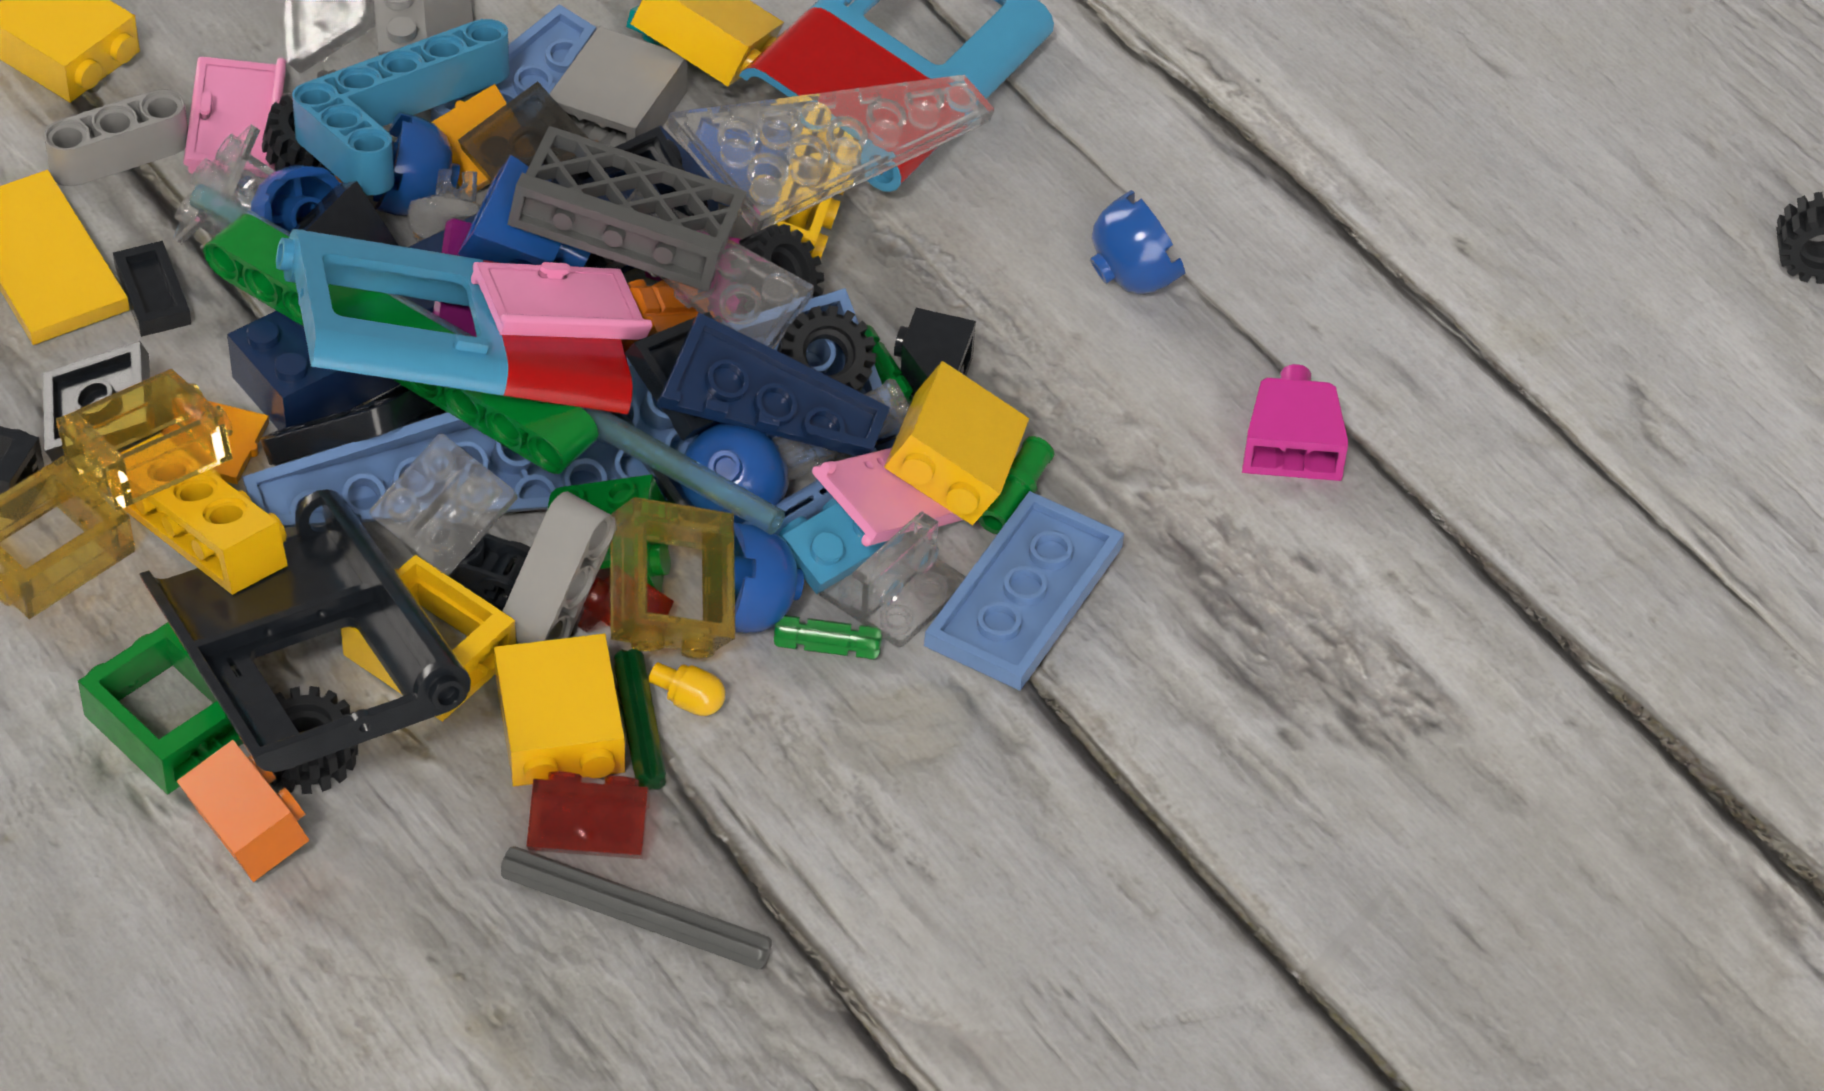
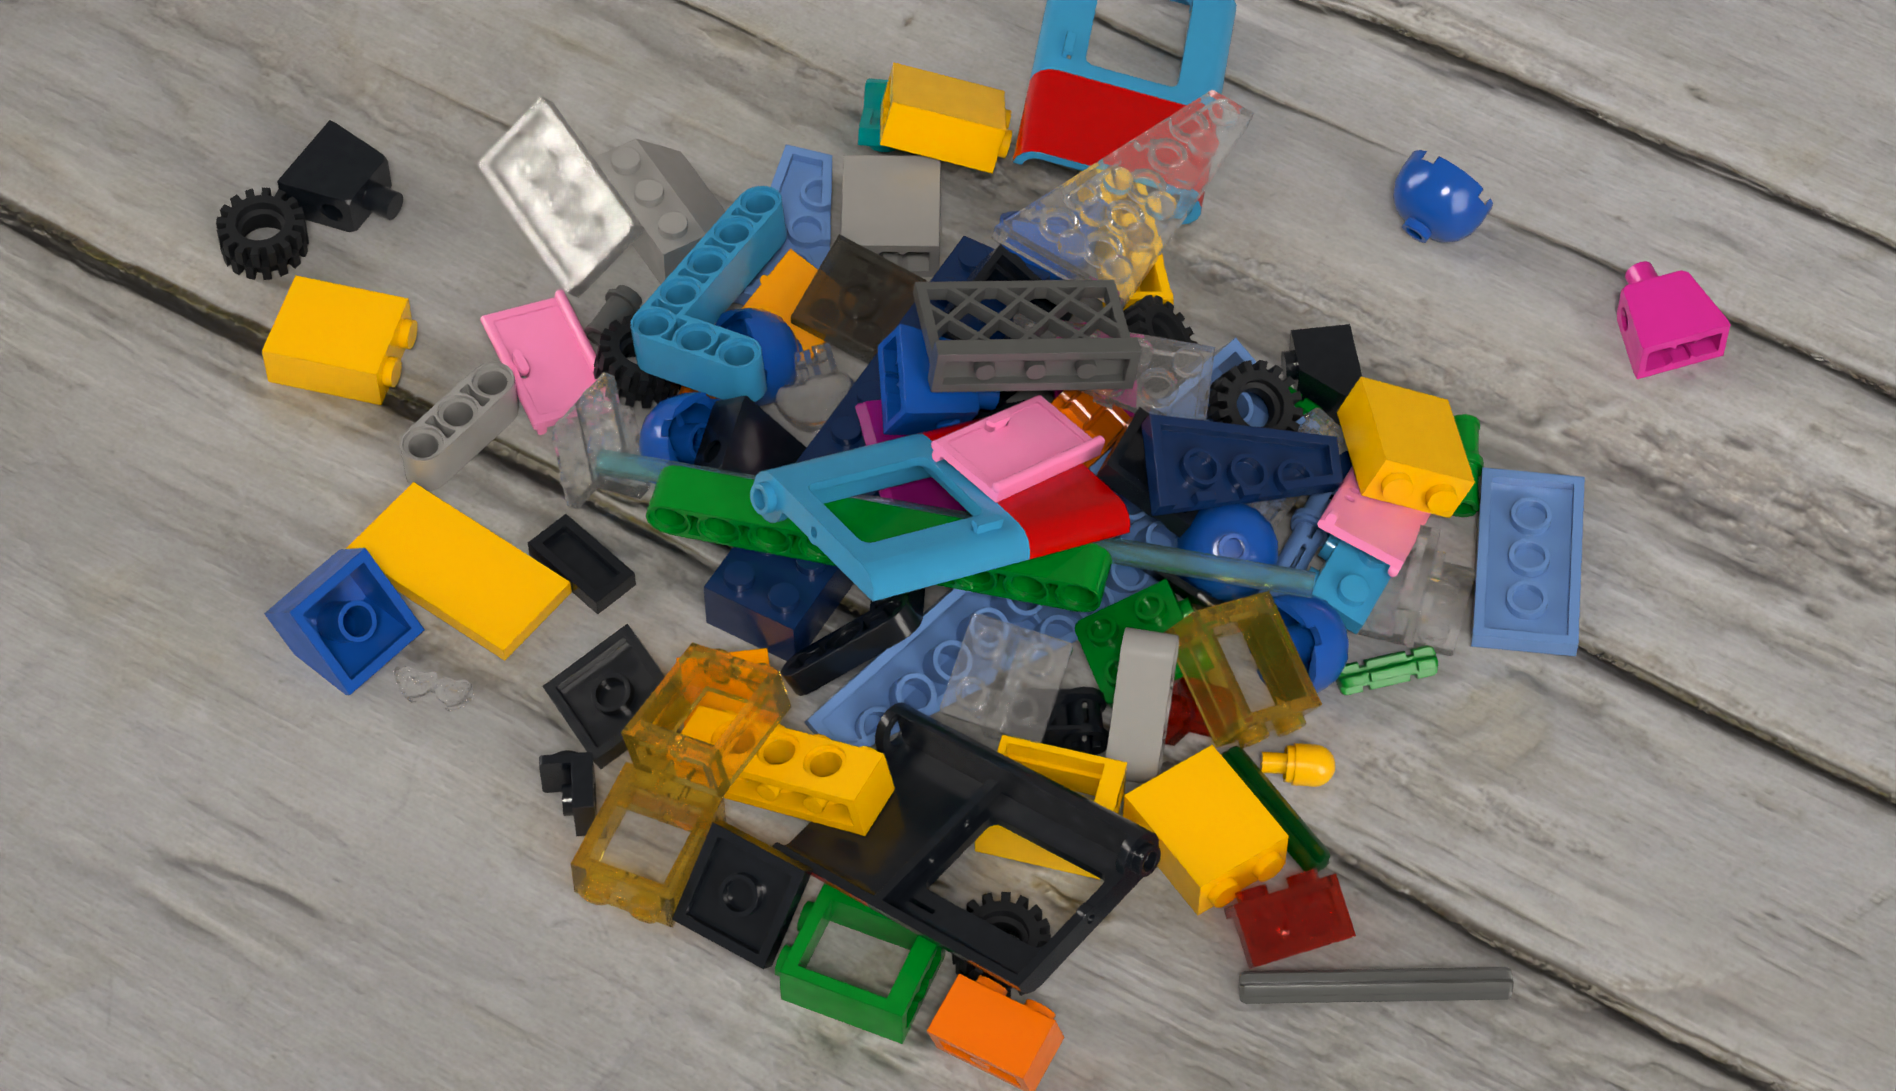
camera: 20 degrees left, 5 degrees up
none -> black hinge [672,820,813,969]

